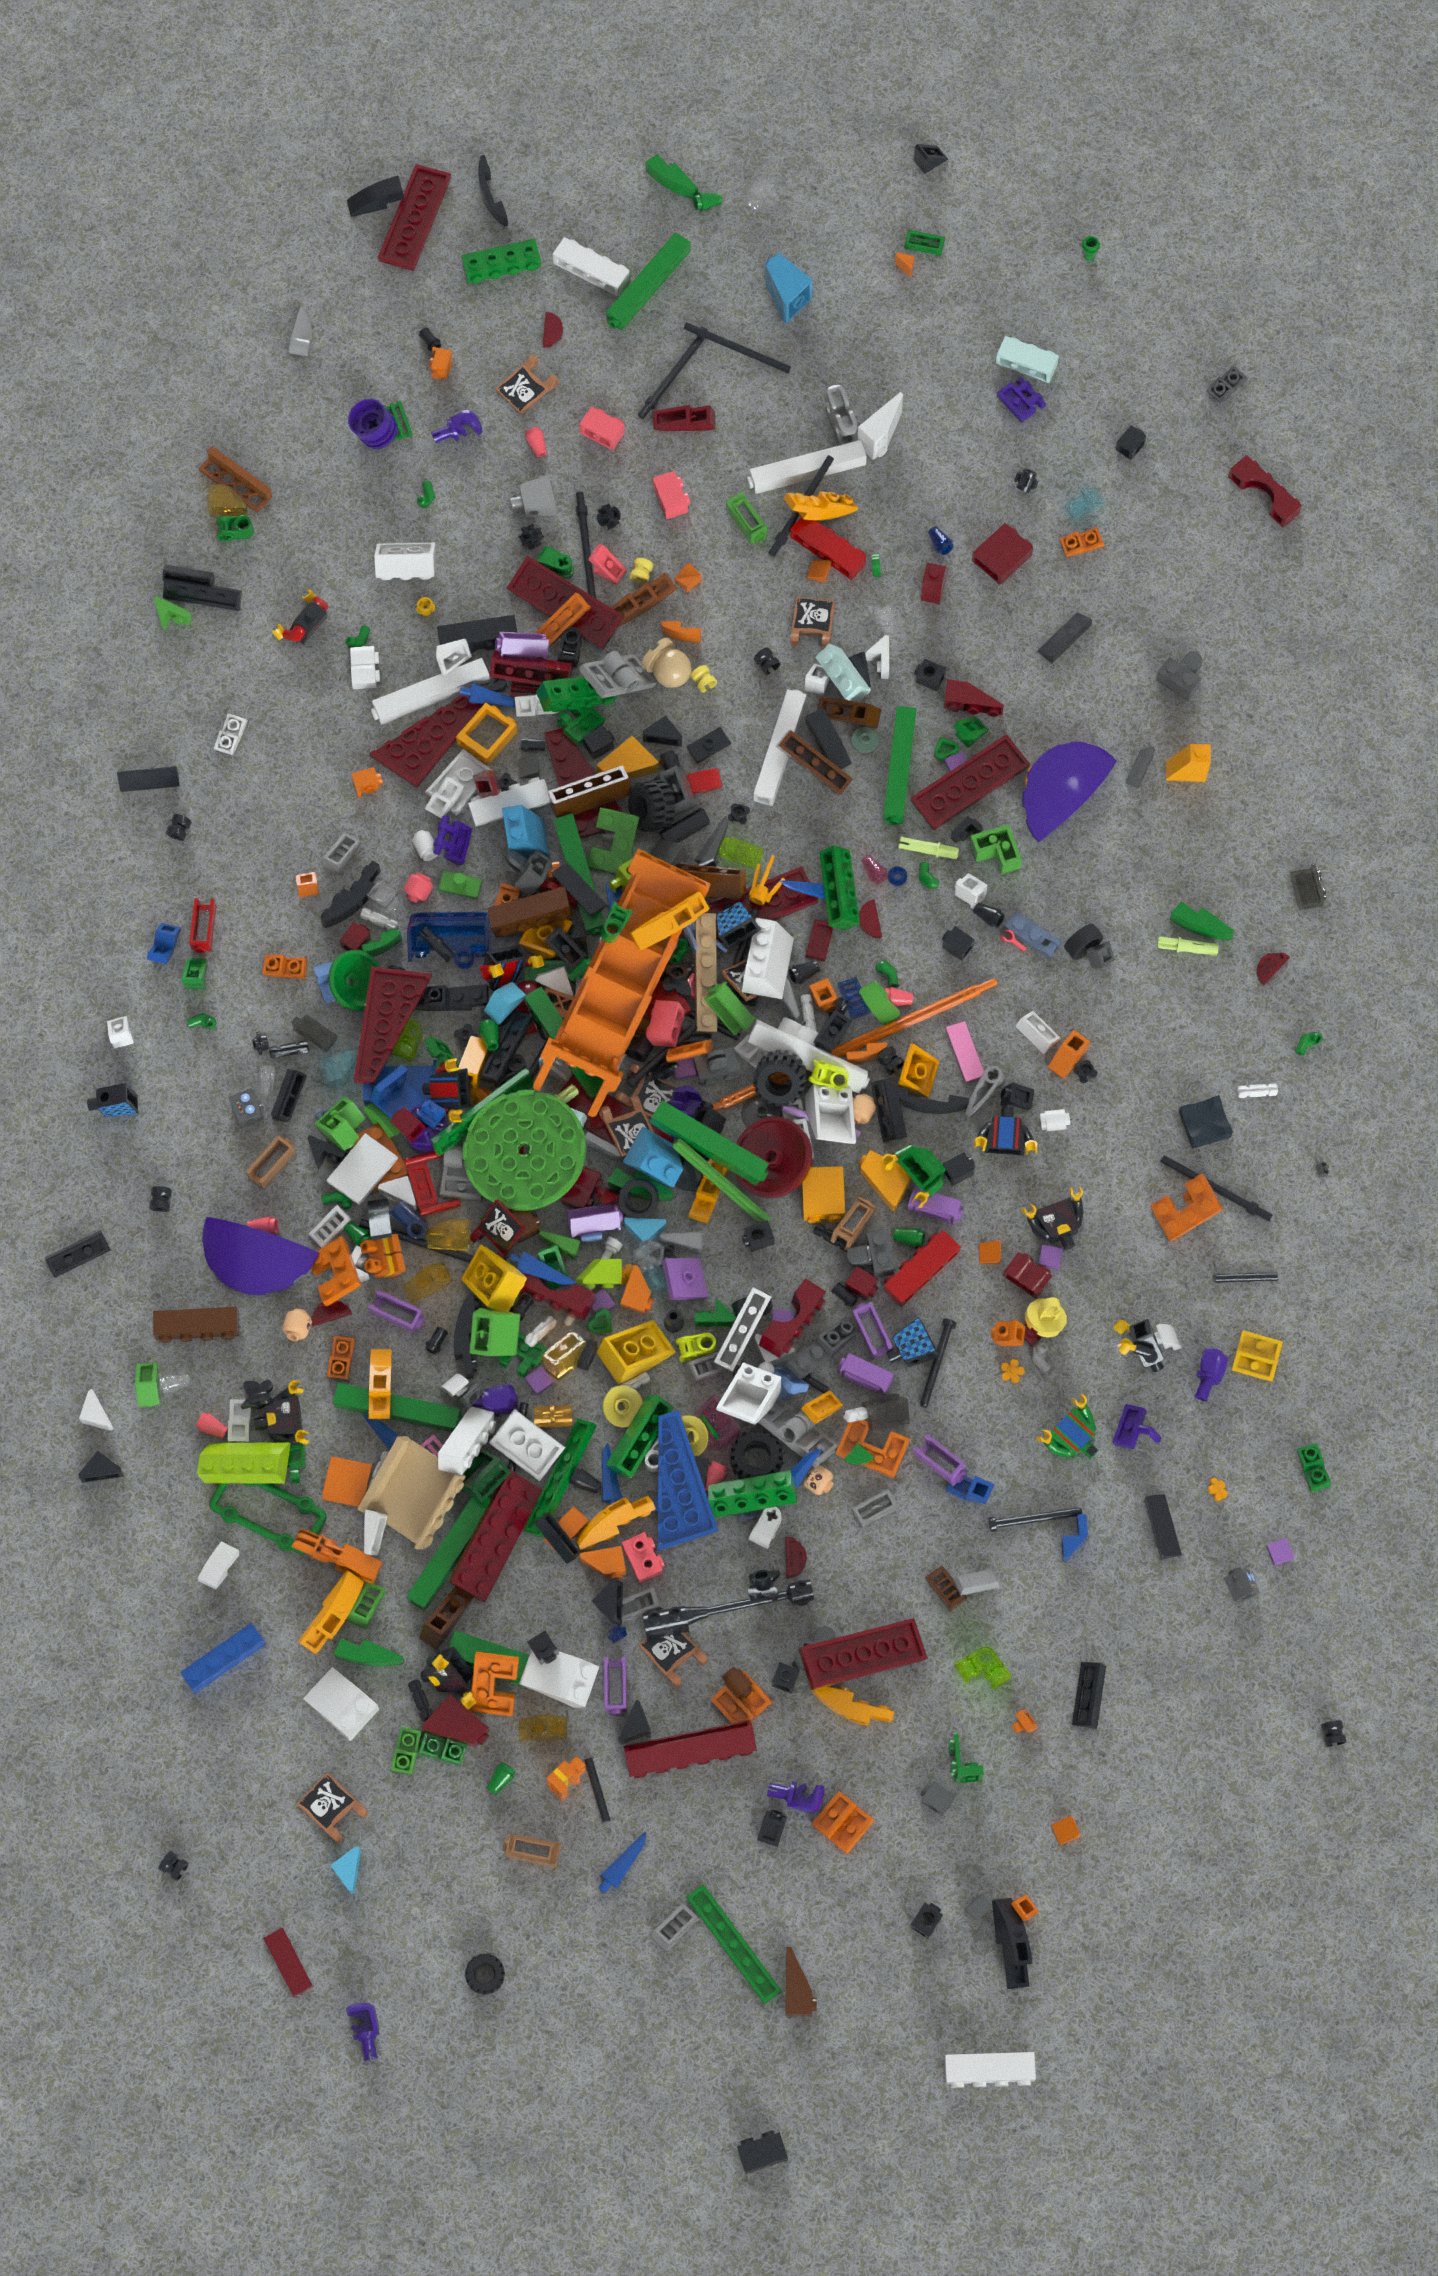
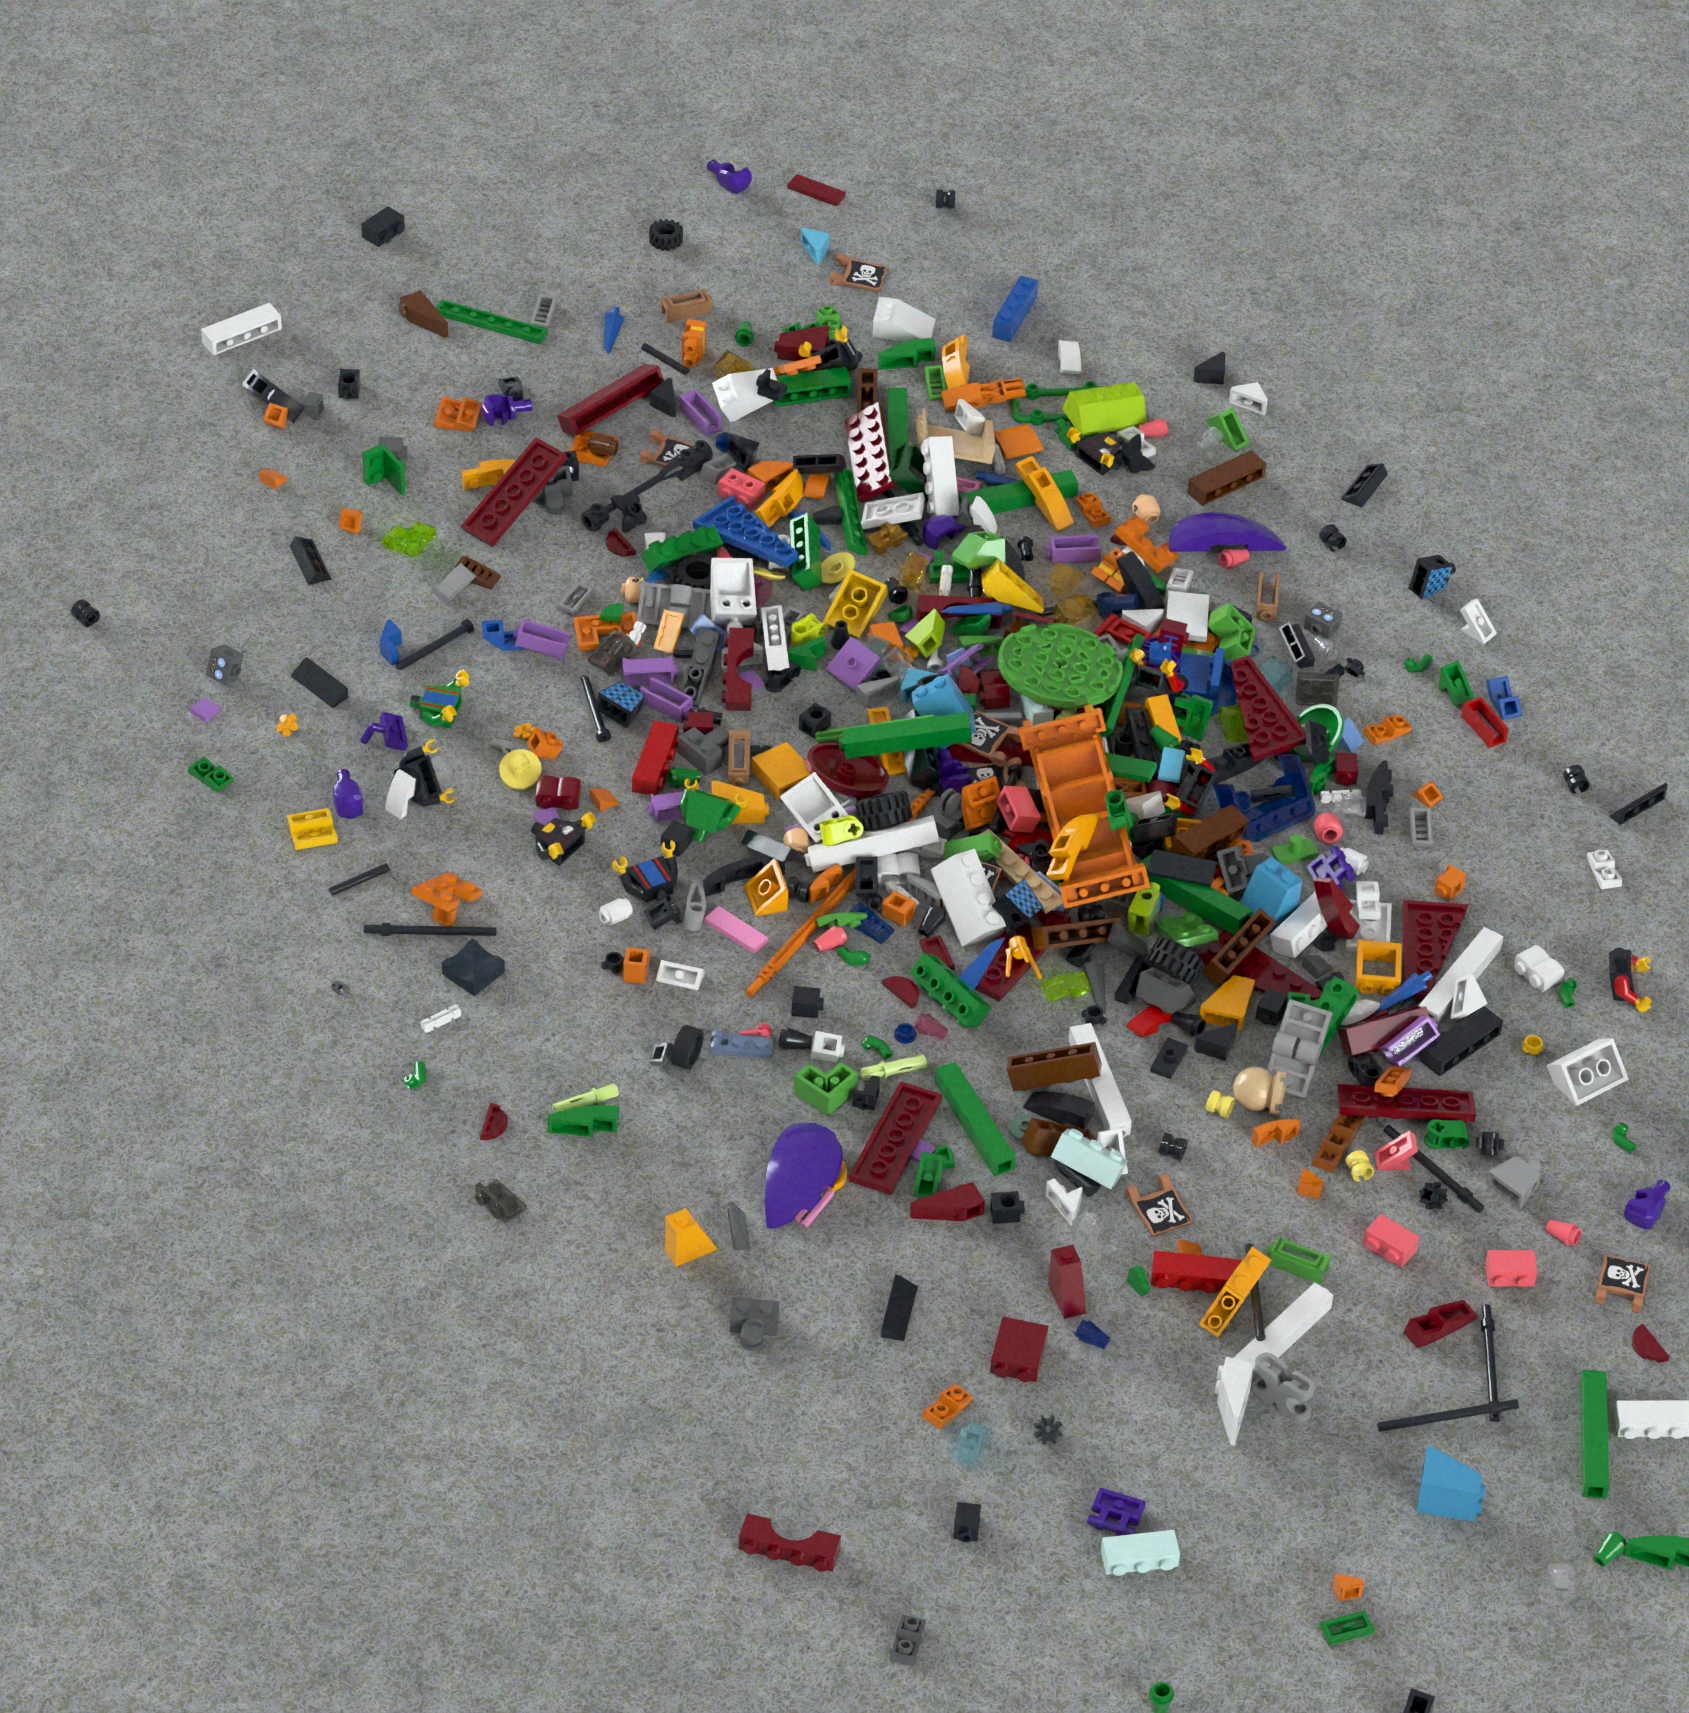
camera: 145 degrees right, 25 degrees down
none -> black plate [1305,720,1329,764]

